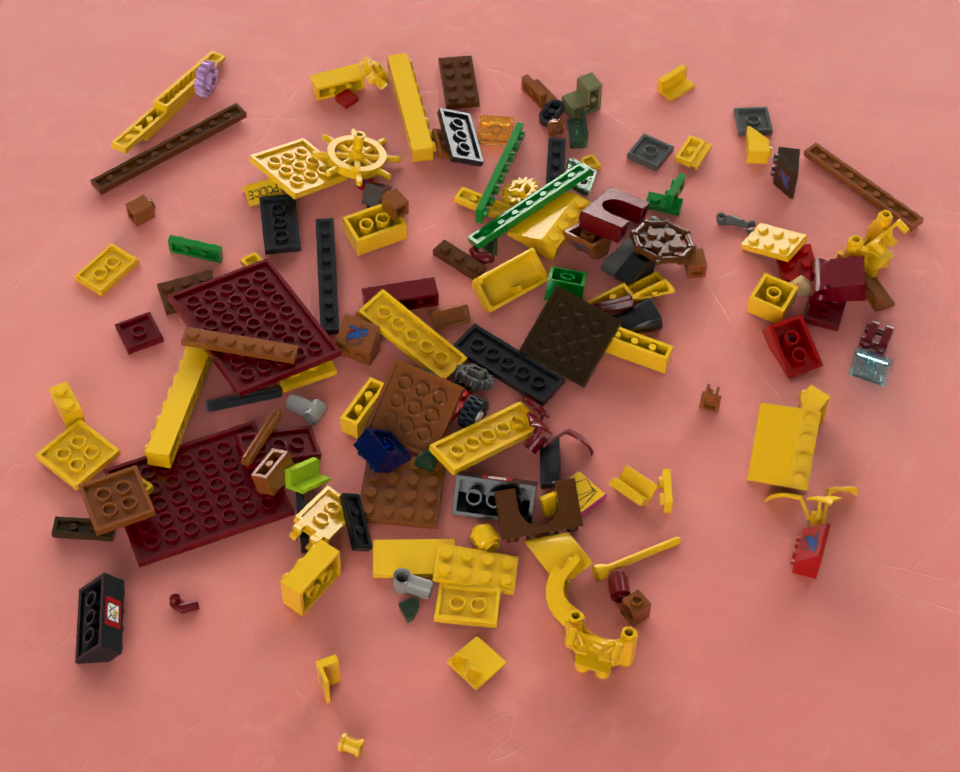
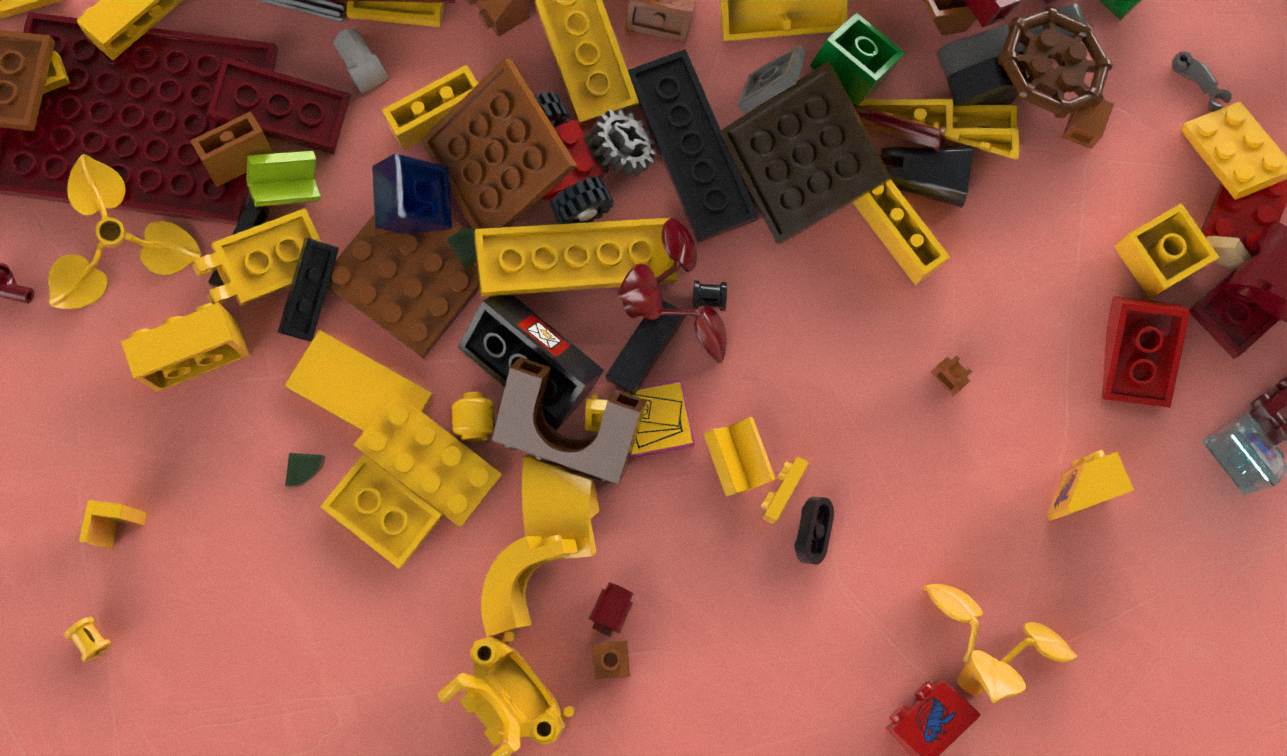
camera: 30 degrees right, 25 degrees up
dark orange axle [241,409,282,467] -> none
light grey piece [392,568,434,600] -> none
yellow plate [447,636,507,691] -> none
yellow piece [592,537,681,581] -> none
yellow slope [747,402,821,491] -> none
none -> yellow plant [48,154,201,309]
none -> black bush [692,280,727,311]
none -> dark grey tile [737,45,807,114]
none -> black plate [794,496,834,565]

